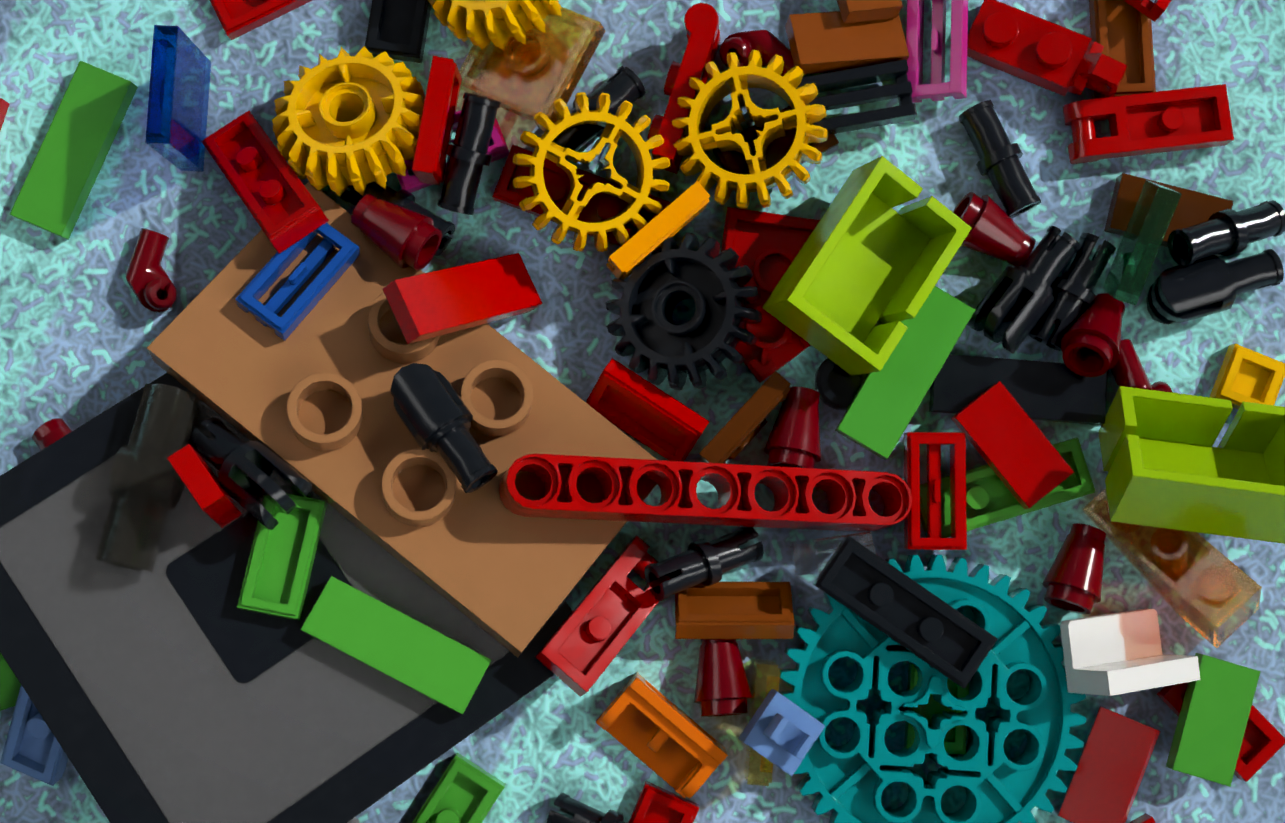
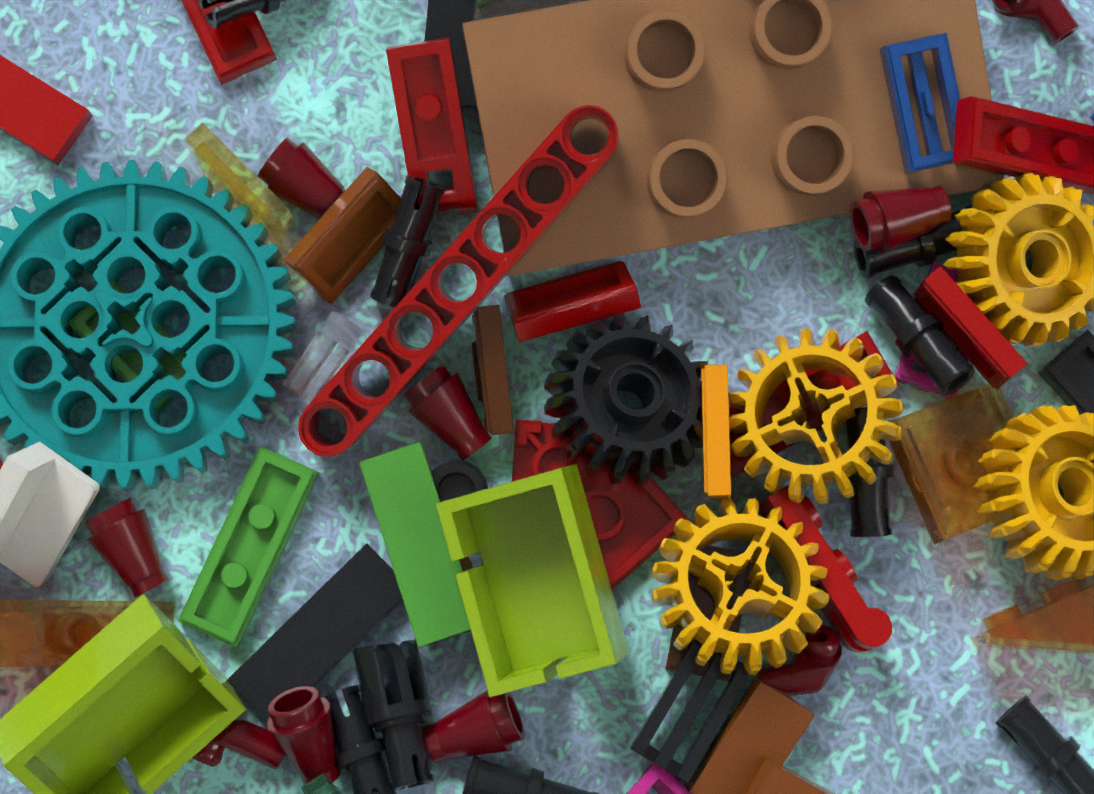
camera: 130 degrees right, 5 degrees down
red tile [382,253,543,344] -> none
black arm [391,363,498,493] -> none
orange hinge [596,672,728,799] -> none
medium blue tile [738,689,825,777] -> none
black tile [813,536,998,689] -> none
red tile [904,432,967,550] -> none
red tile [951,381,1074,509] -> none

